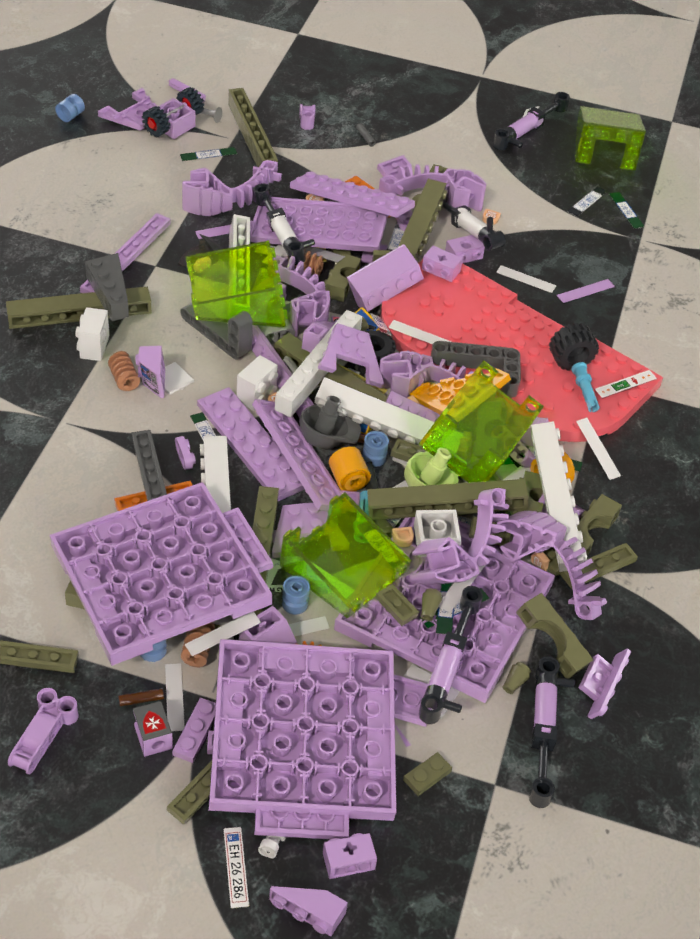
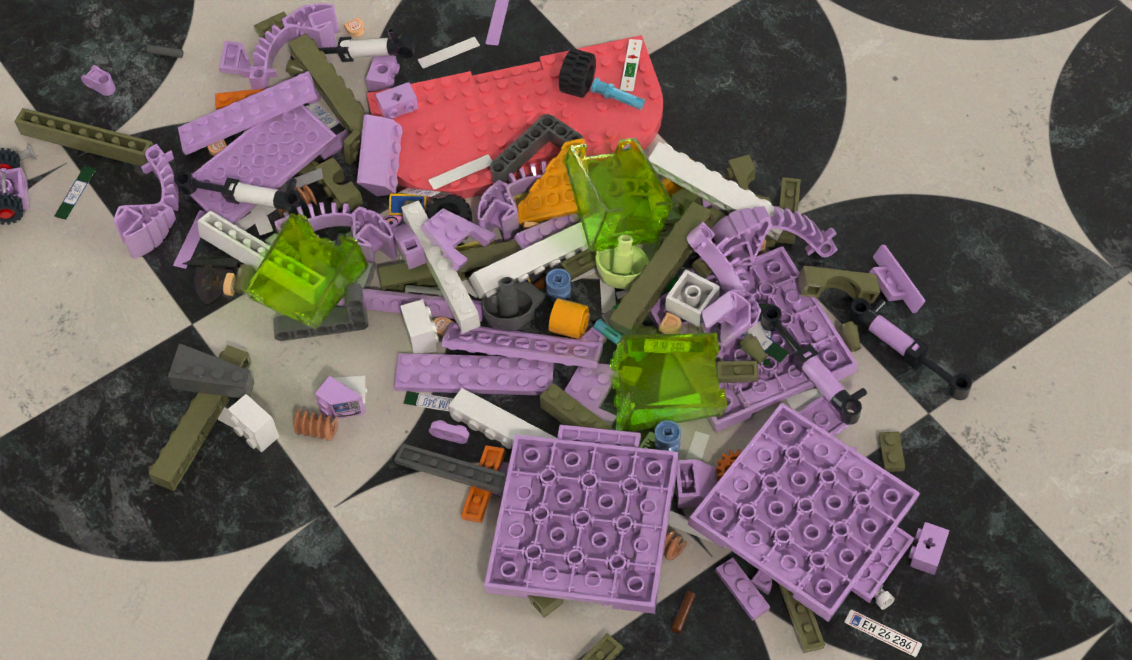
camera: 45 degrees left, 10 degrees up
lavender plate [80,213,171,293] -> none
piece [133,701,173,757] -> none
white sticker [165,663,184,731] -> none
white sticker [185,611,261,656] -> none
lavender slope [269,886,348,936] -> none
white sticker [576,418,621,480] -> none

